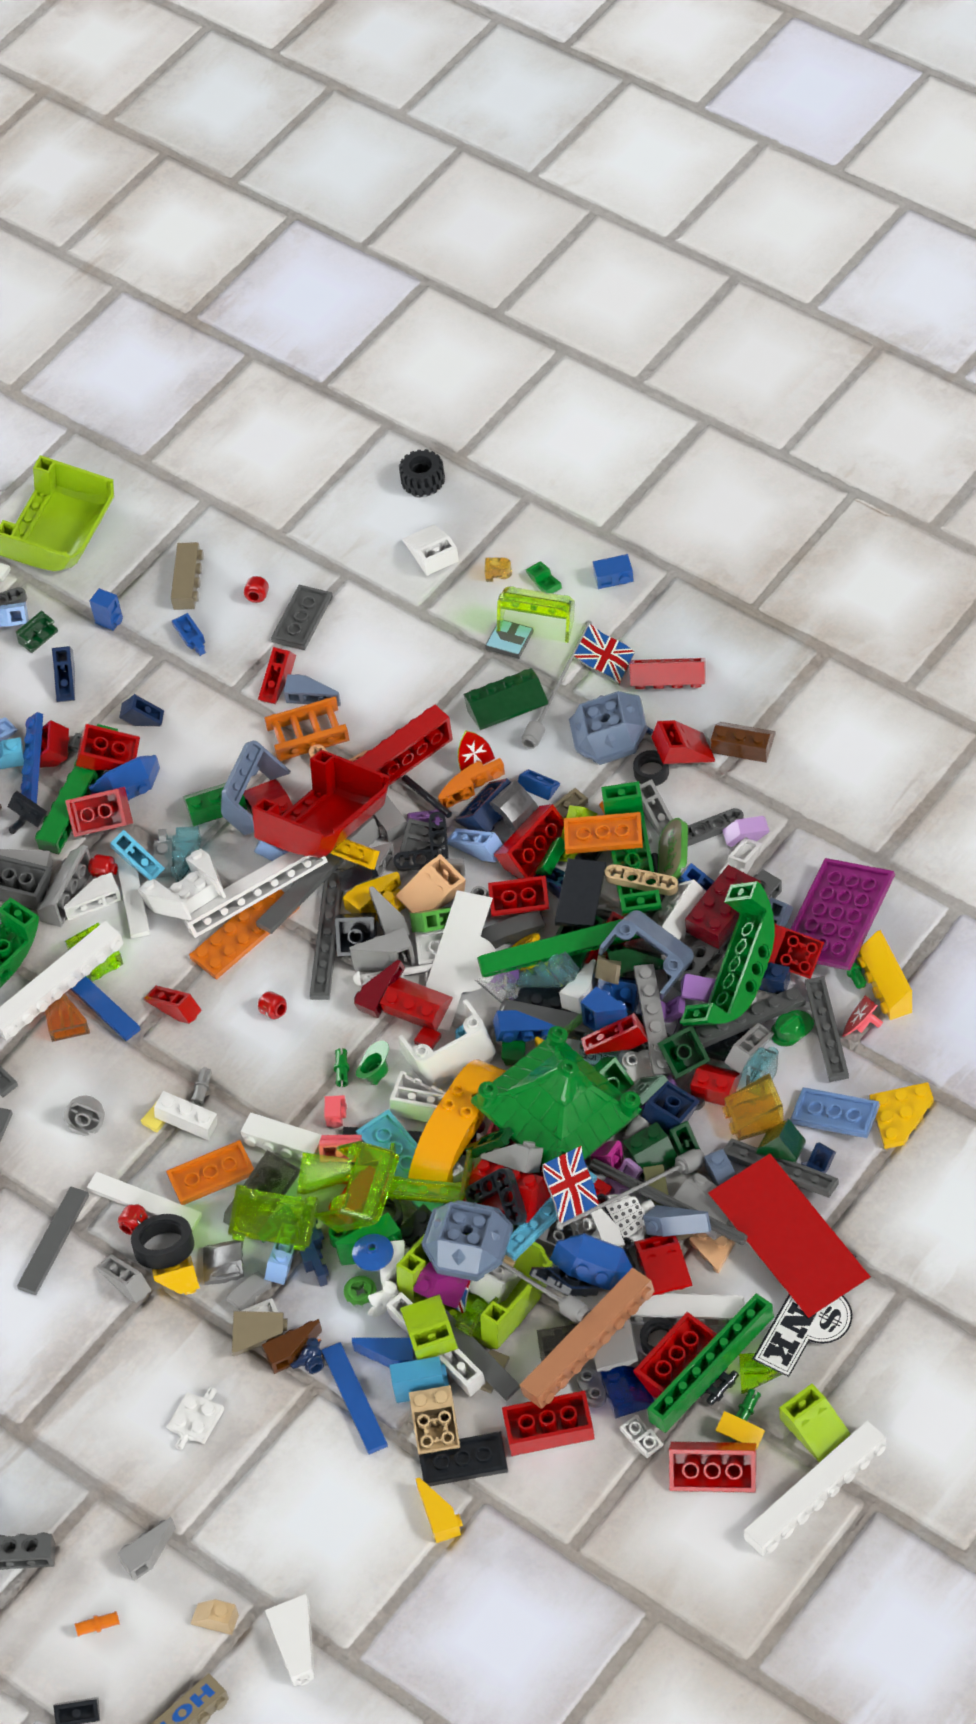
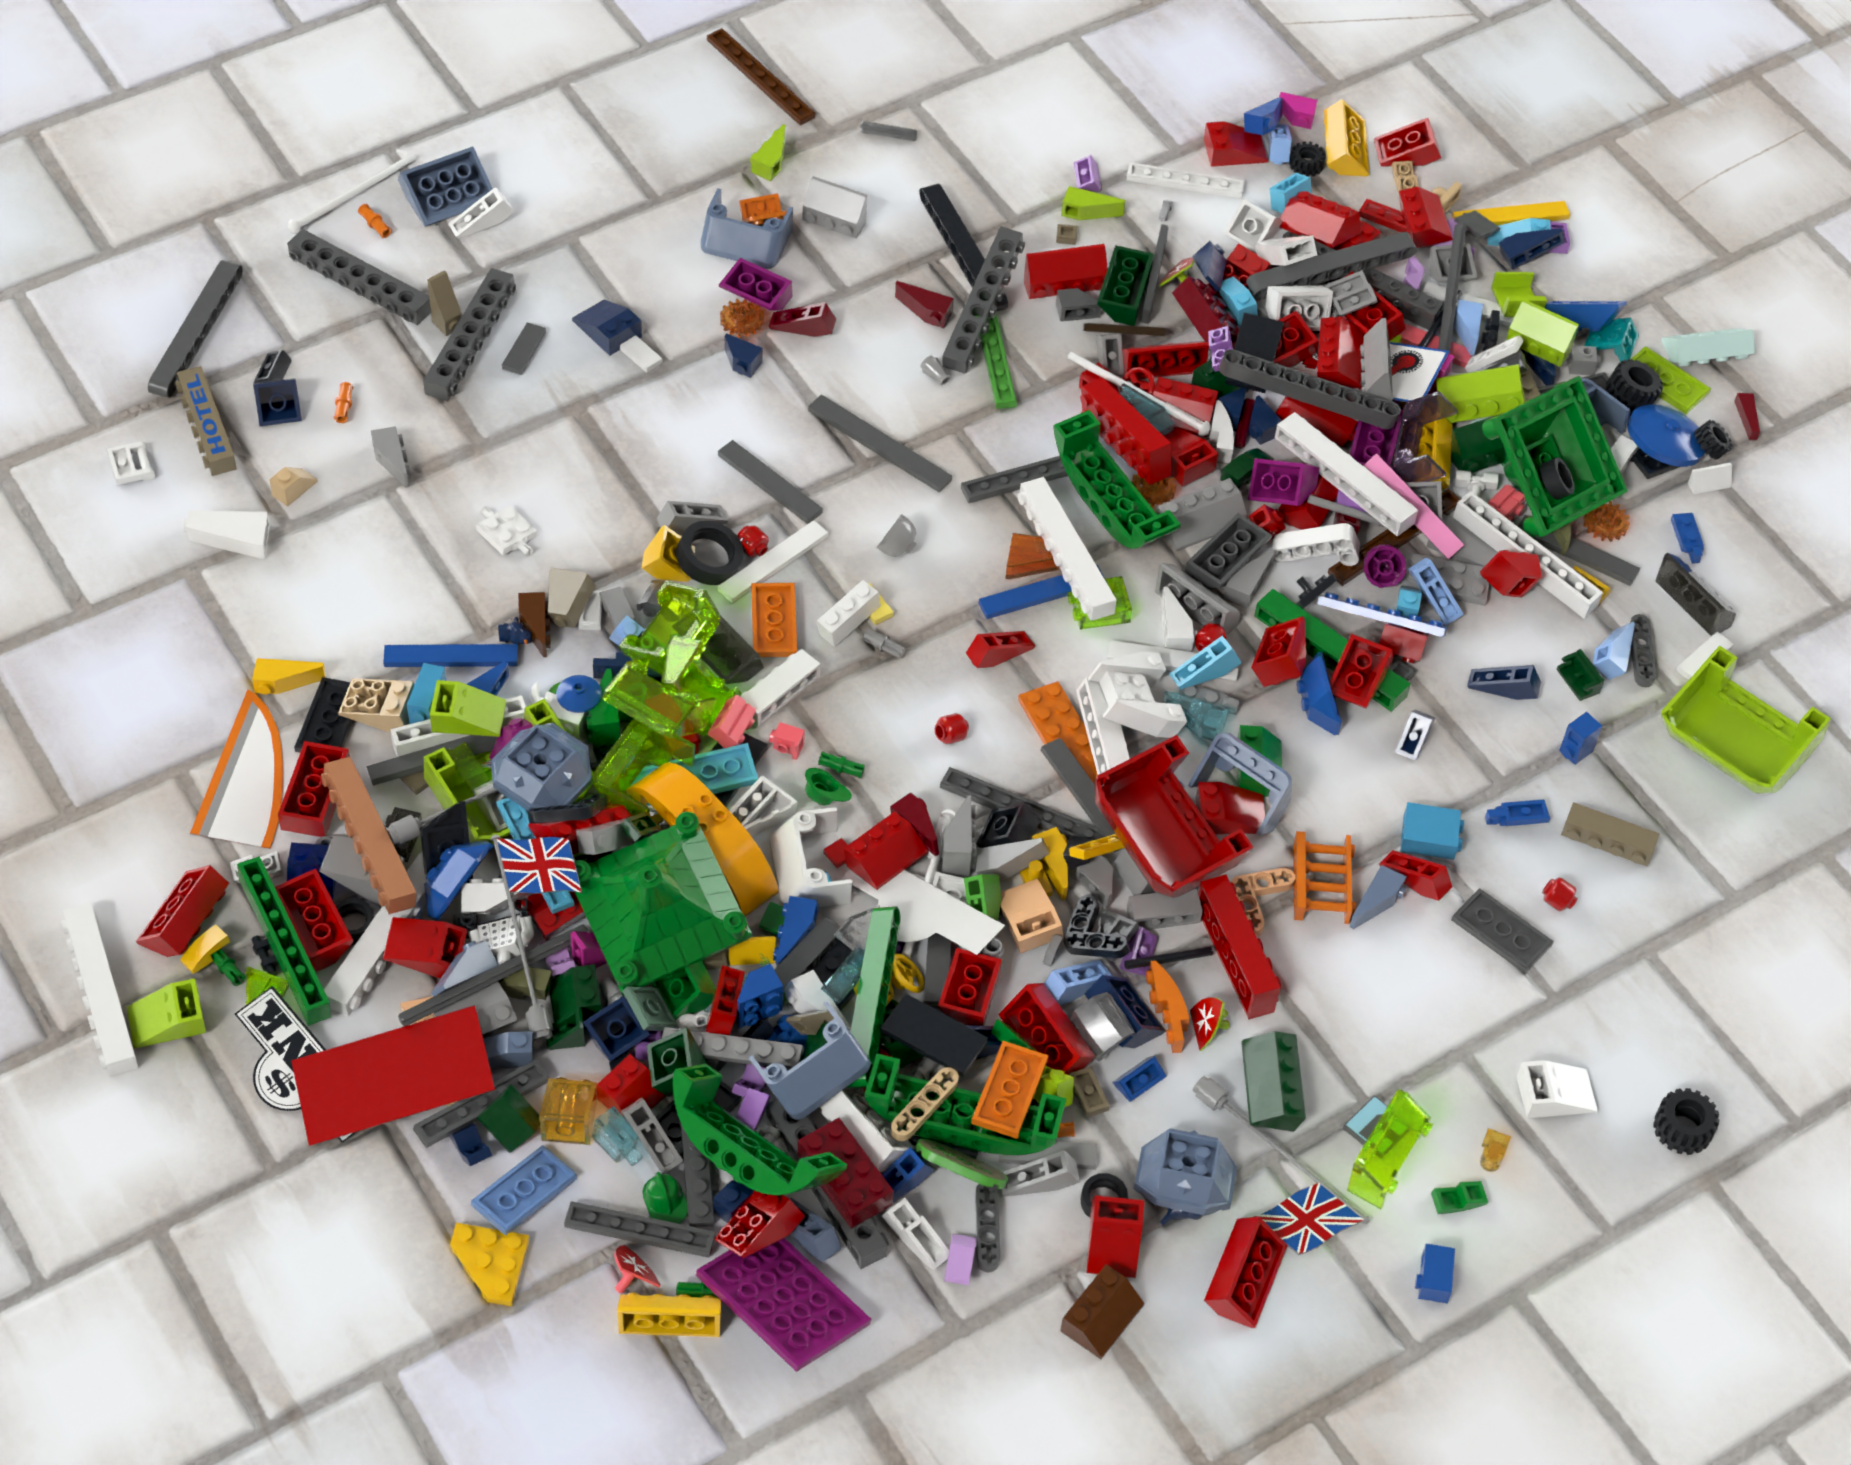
camera: 100 degrees right, 0 degrees up
none -> sticker [190,689,283,849]
none -> dark blue slope [253,378,302,426]
none -> dark azure brick [1400,802,1464,860]

